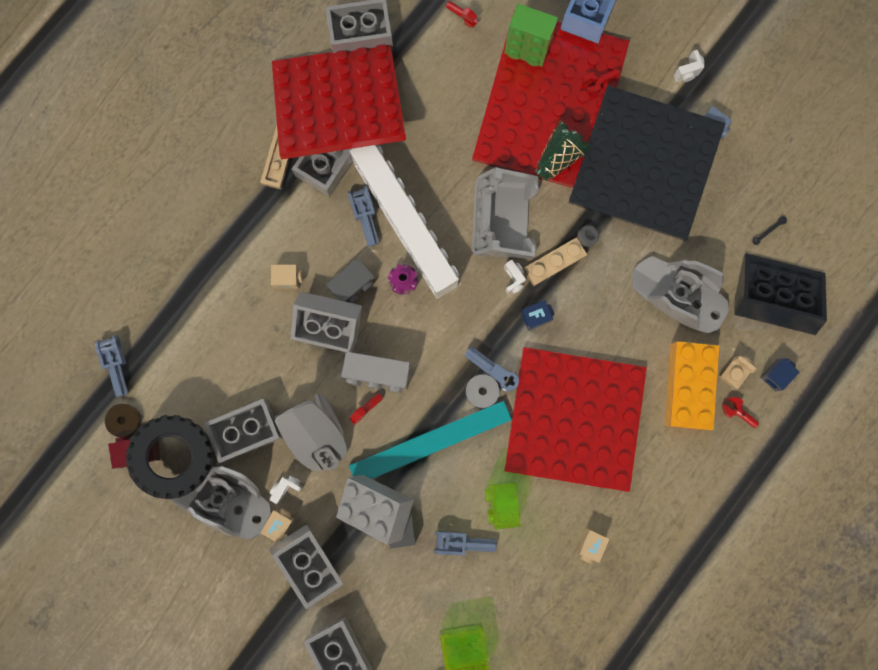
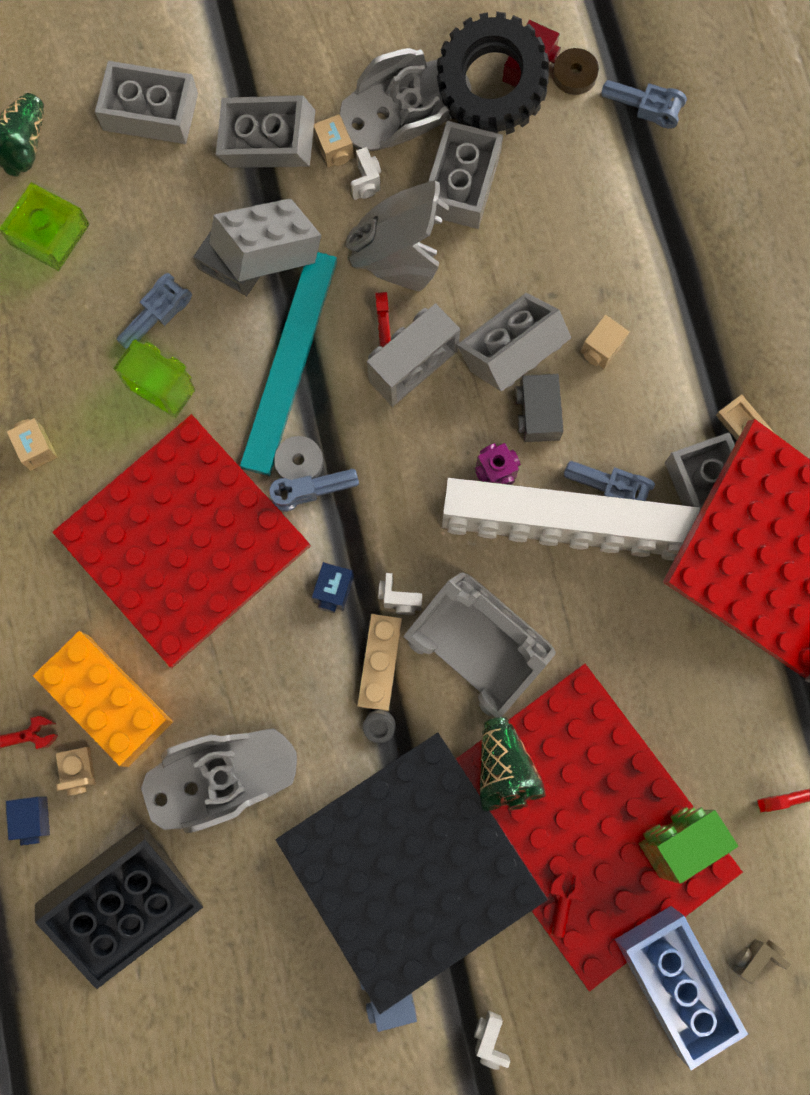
camera: 130 degrees right, 5 degrees down
black hinge [752,216,787,245] -> none

